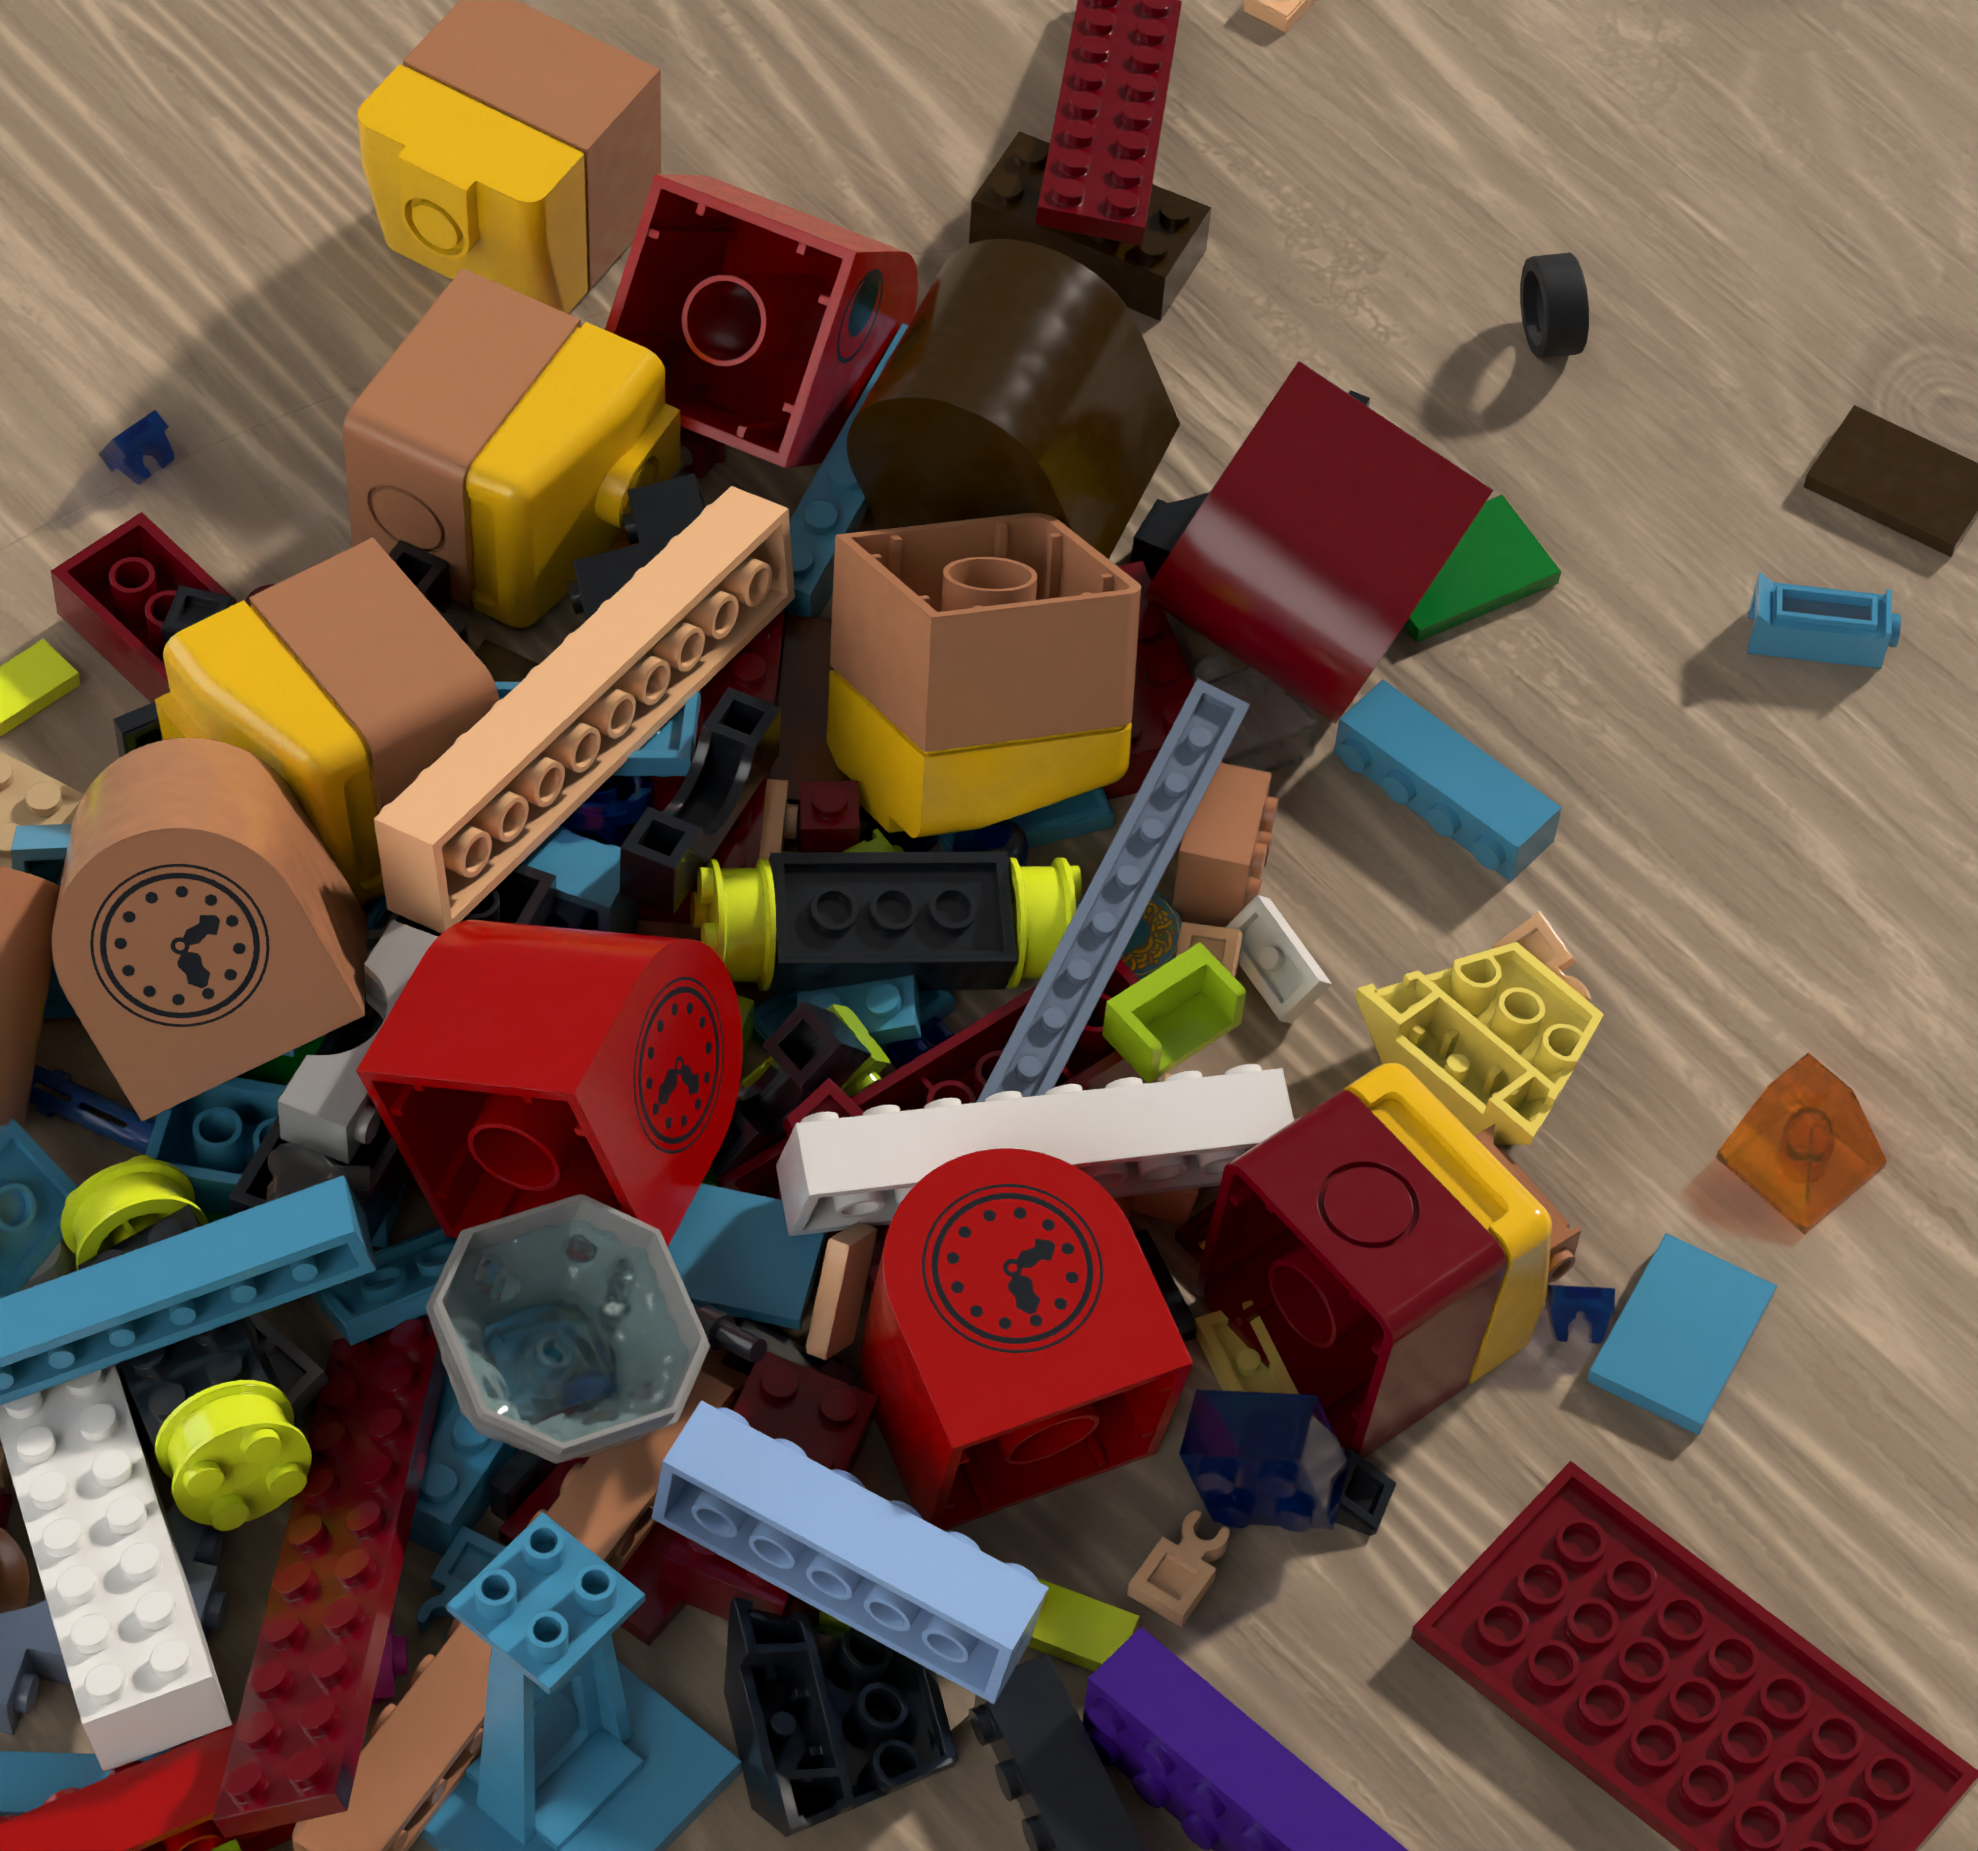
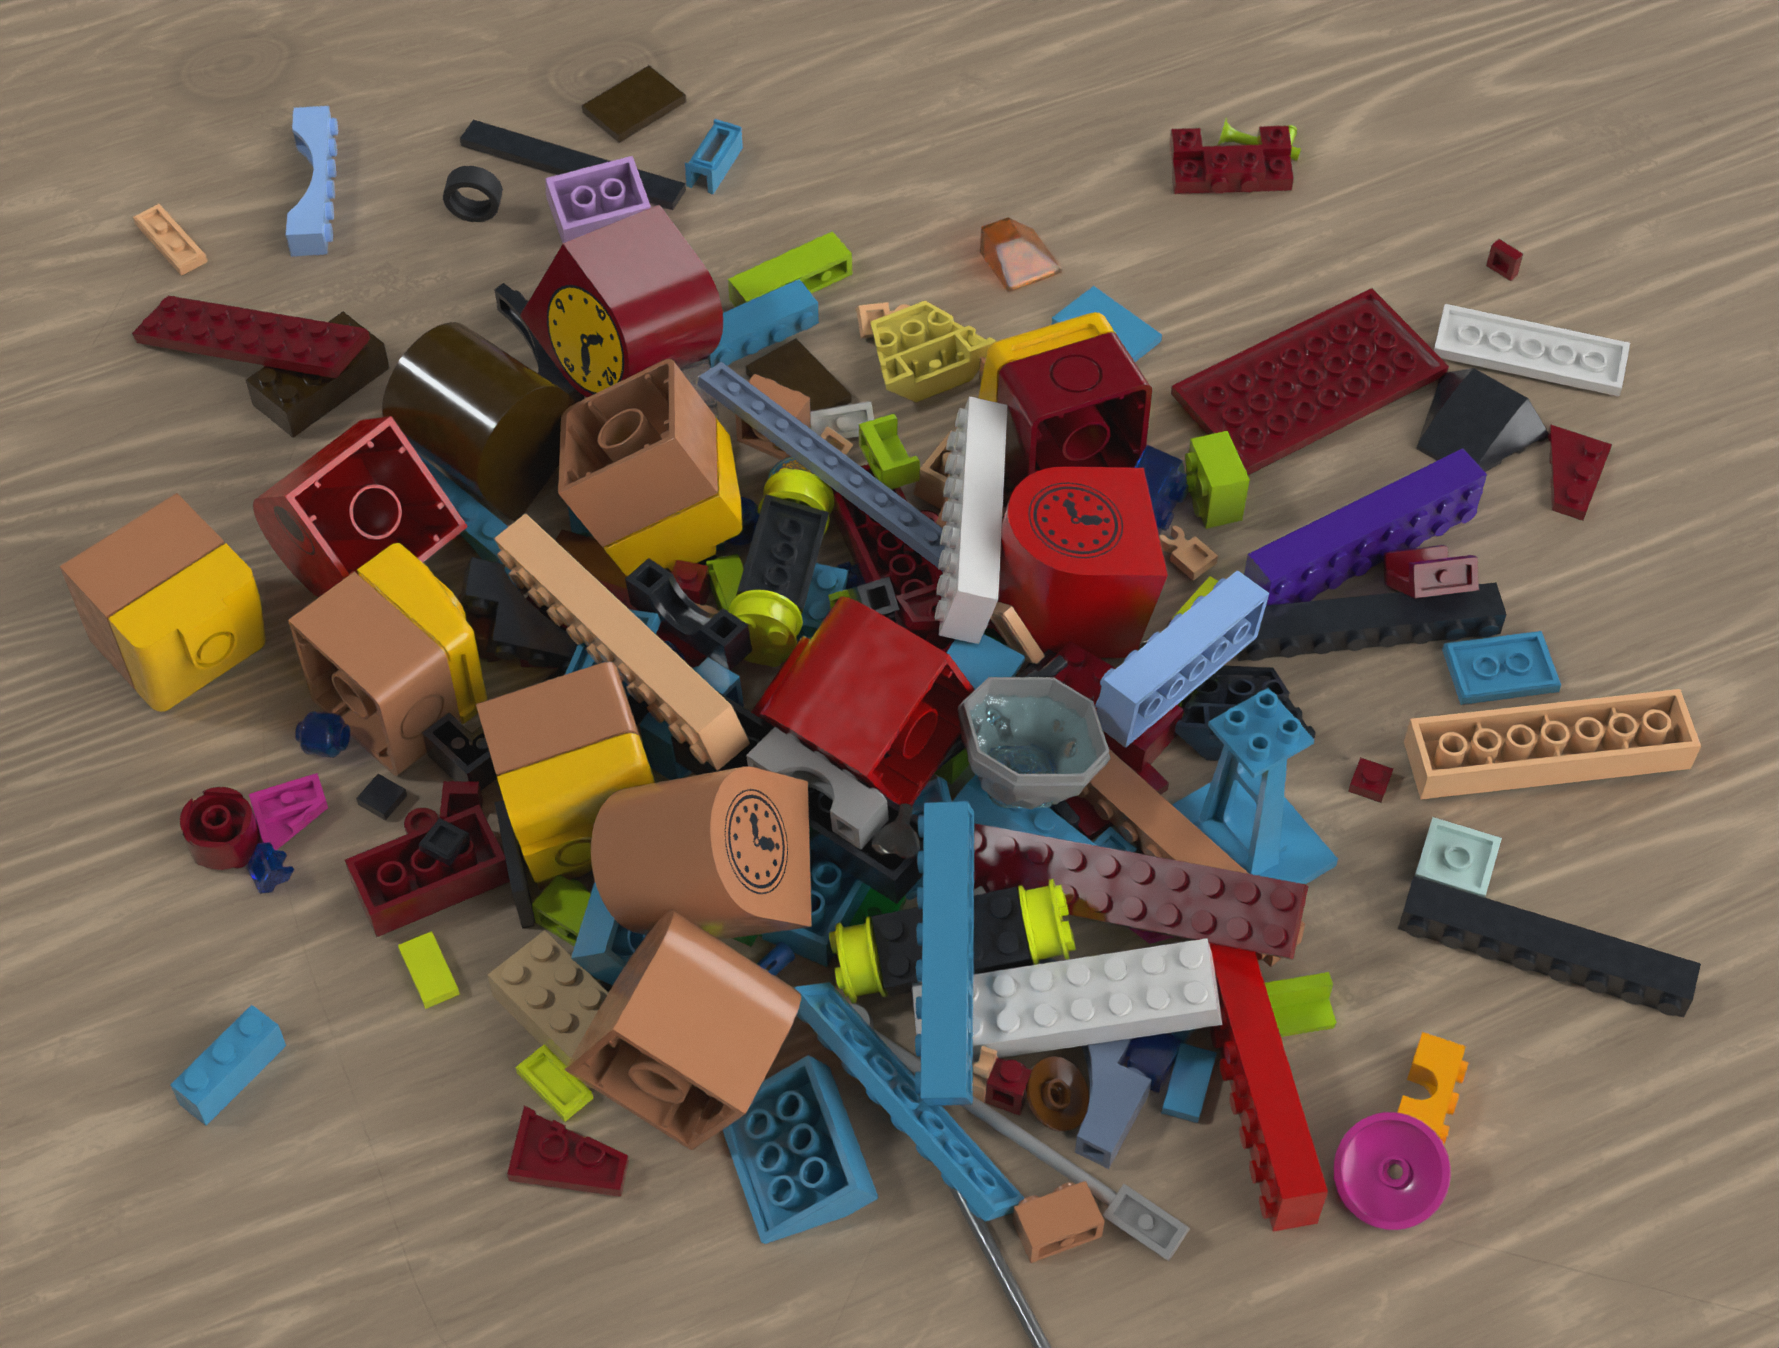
camera: 70 degrees left, 0 degrees up
none -> dark red brick [180,787,260,870]
none -> dark pink wing [249,773,328,855]
none -> light blue arch [286,106,338,256]
none -> black tile [356,774,407,821]
none -> black tile [460,119,686,210]
none -> lavender brick [545,156,651,243]
none -> lime brick [728,231,852,307]
none -> dark brown tile [745,338,852,412]
none -> clear blue brick [1126,1033,1181,1094]
none -> lime brick [1182,431,1250,529]

